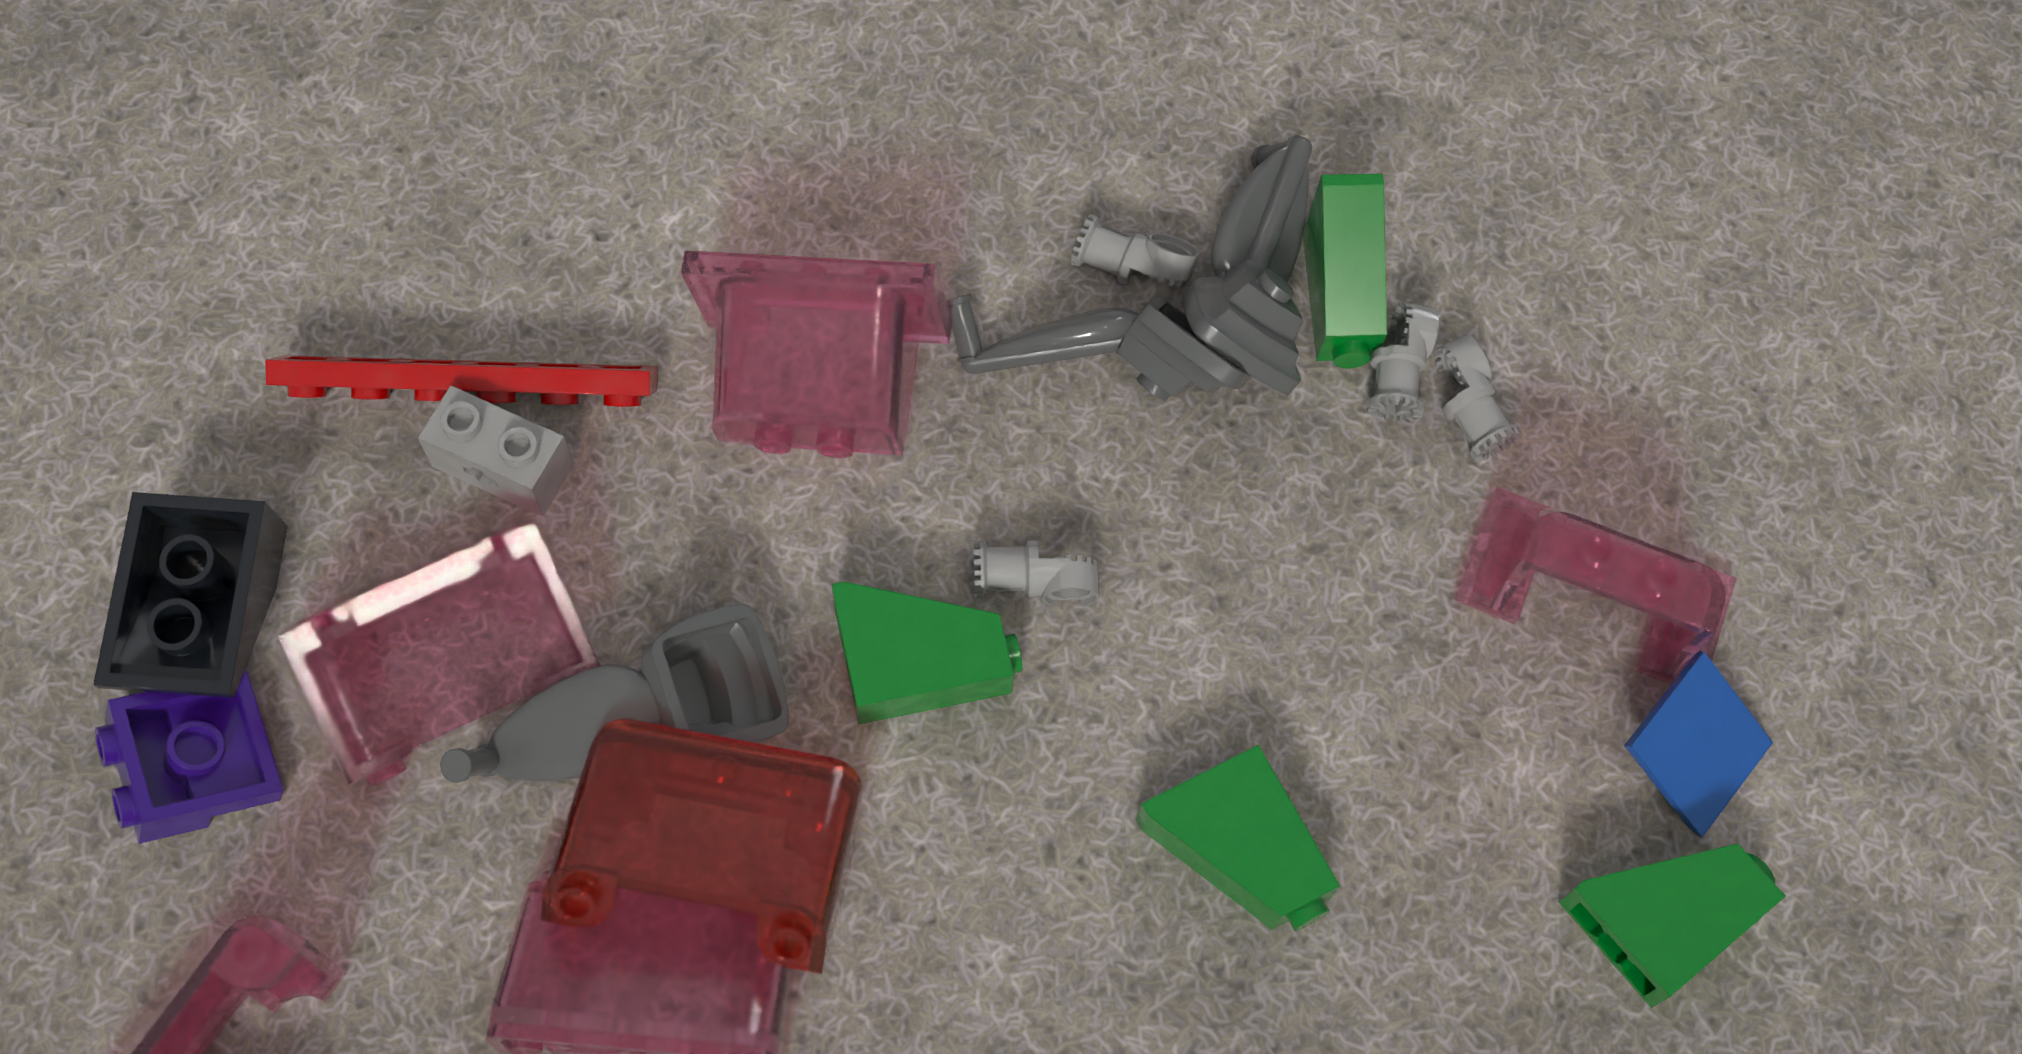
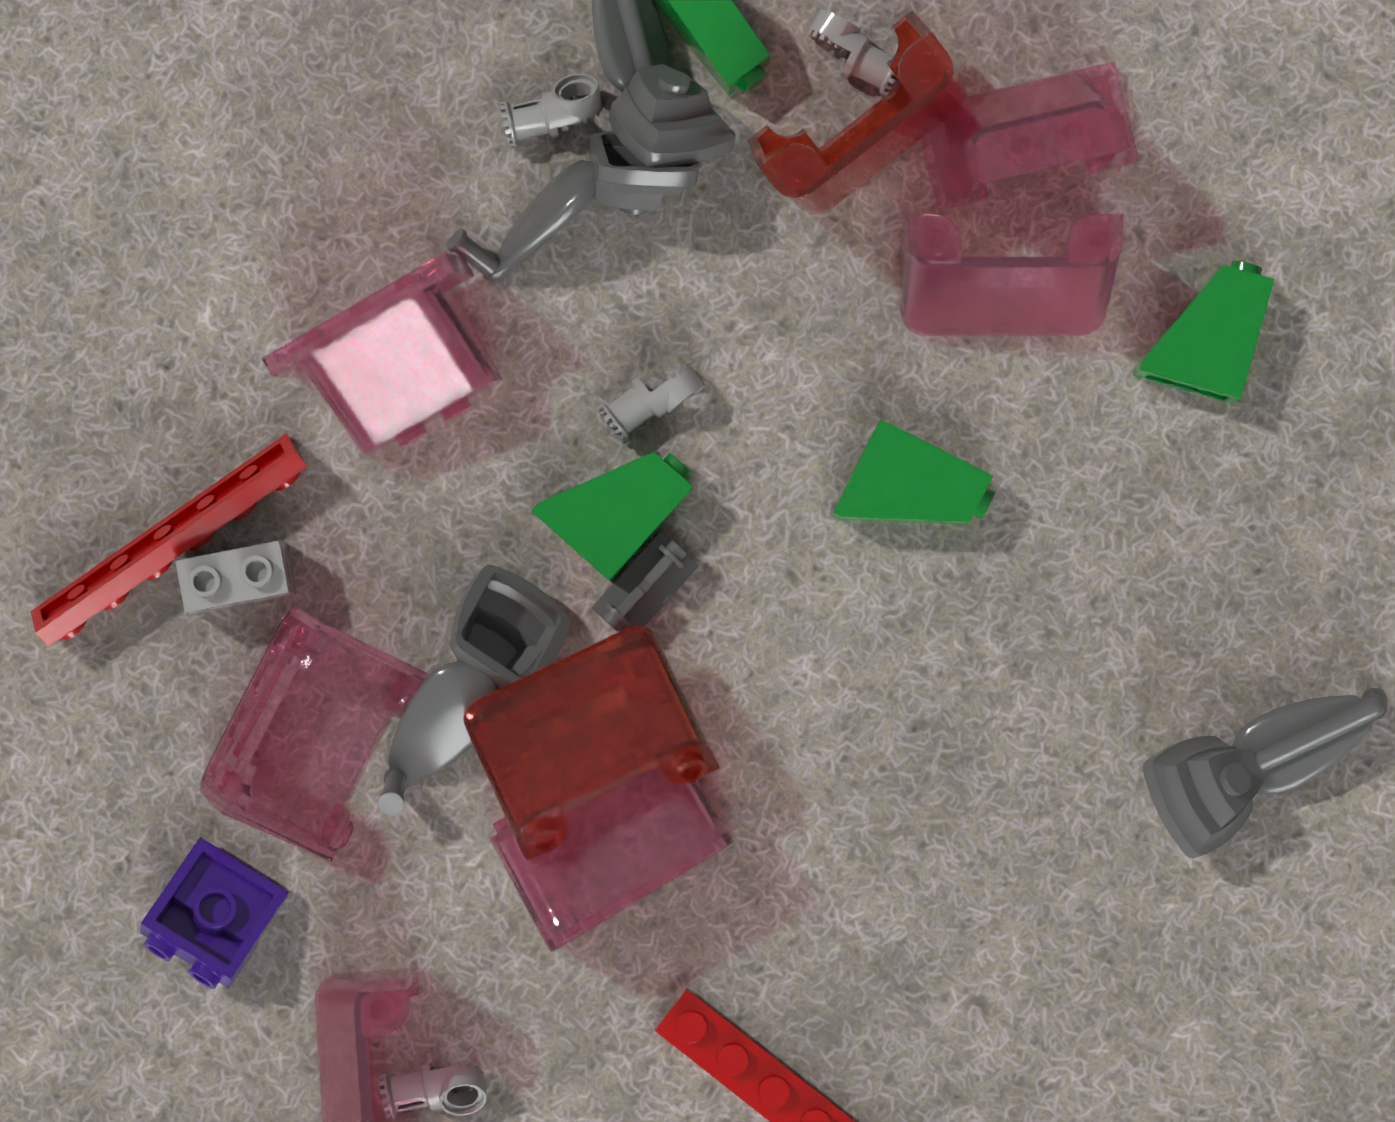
camera: 30 degrees left, 20 degrees up
black slope [93,492,288,698] -> none
light grey connector [1367,301,1439,422] -> none
blue piece [1624,651,1773,838] -> none
none -> dark grey hinge [591,531,699,643]
none -> clear red windscreen [747,10,966,214]
none -> clear pink windscreen [899,214,1123,336]

